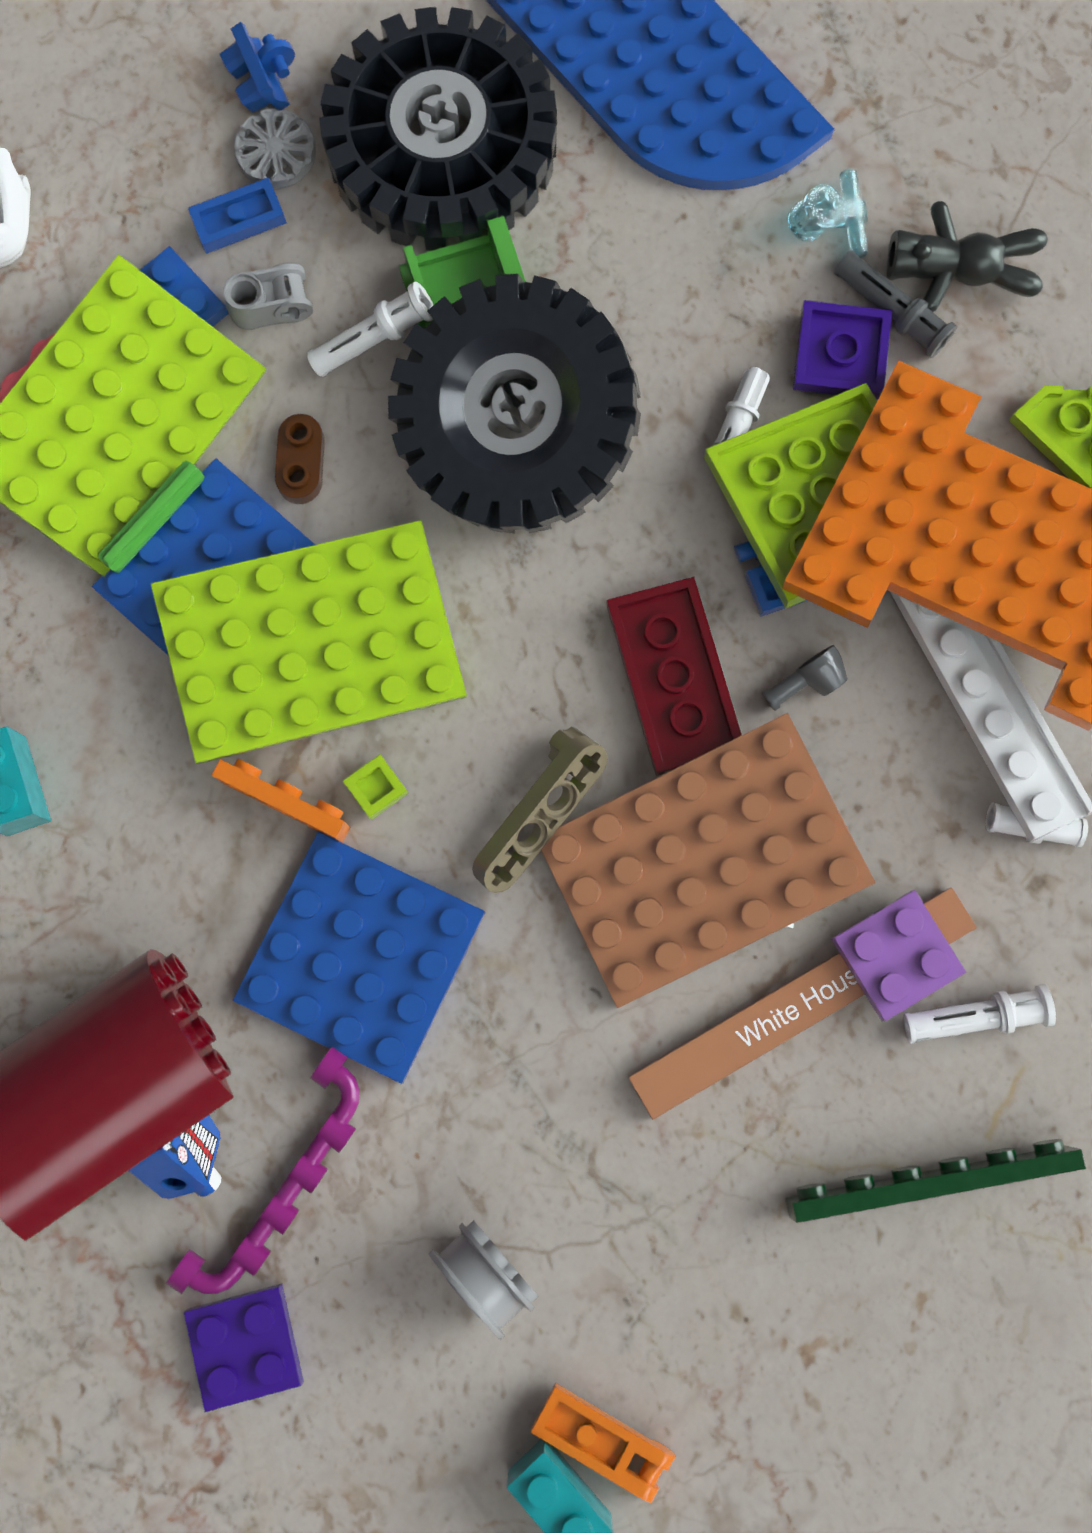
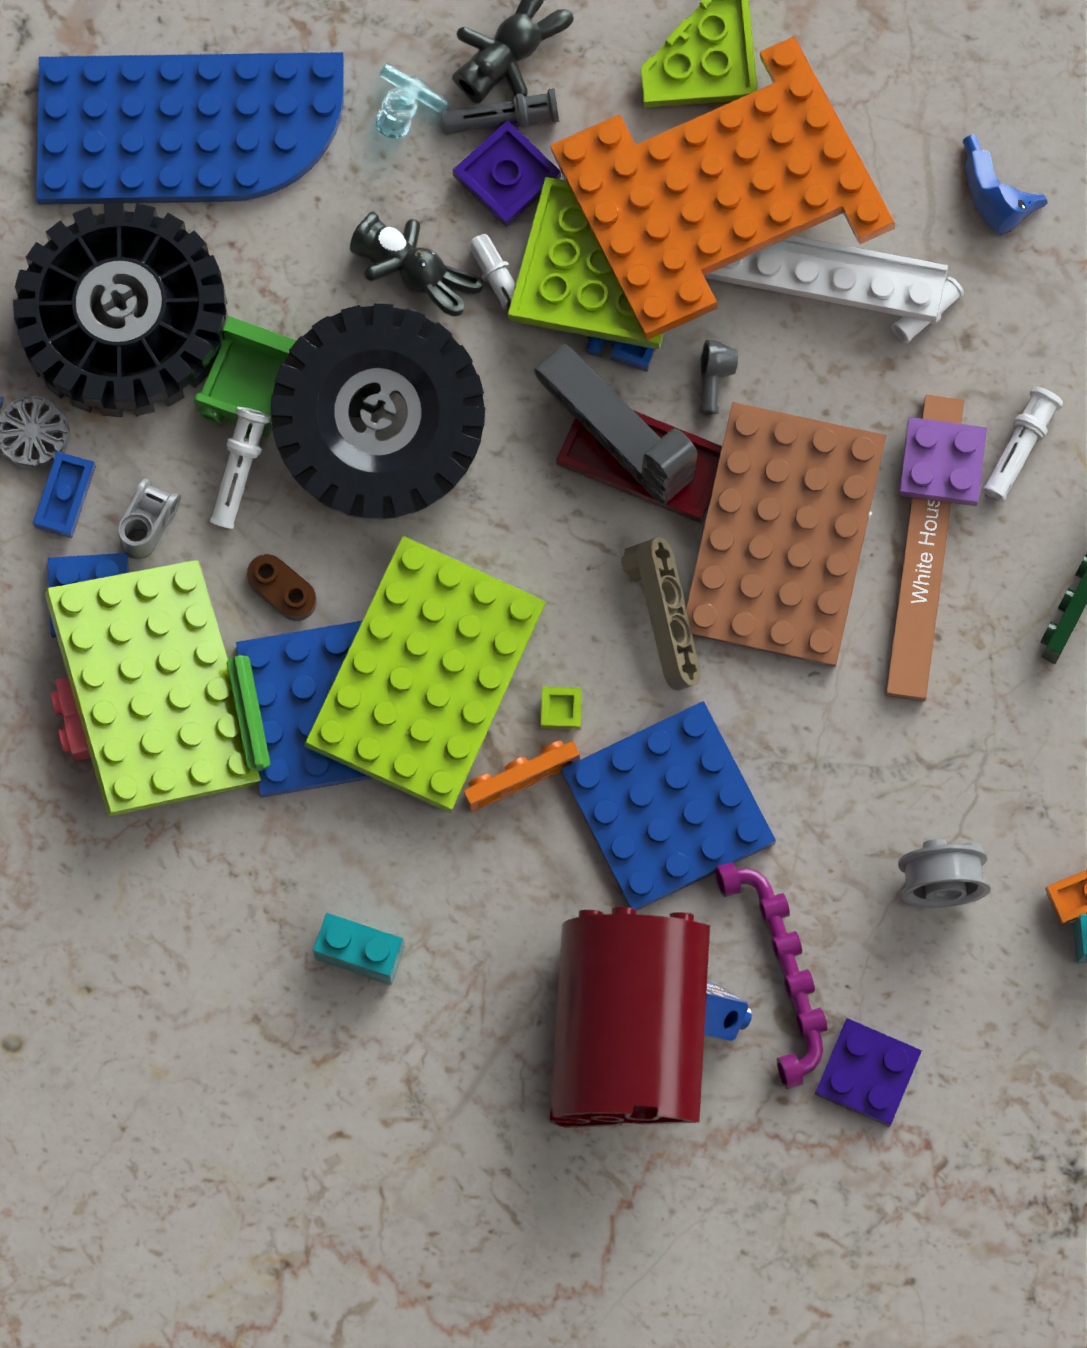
camera: 55 degrees left, 5 degrees down
none -> pearl dark grey animal [350,211,484,317]
none -> dark grey beam [534,343,698,505]

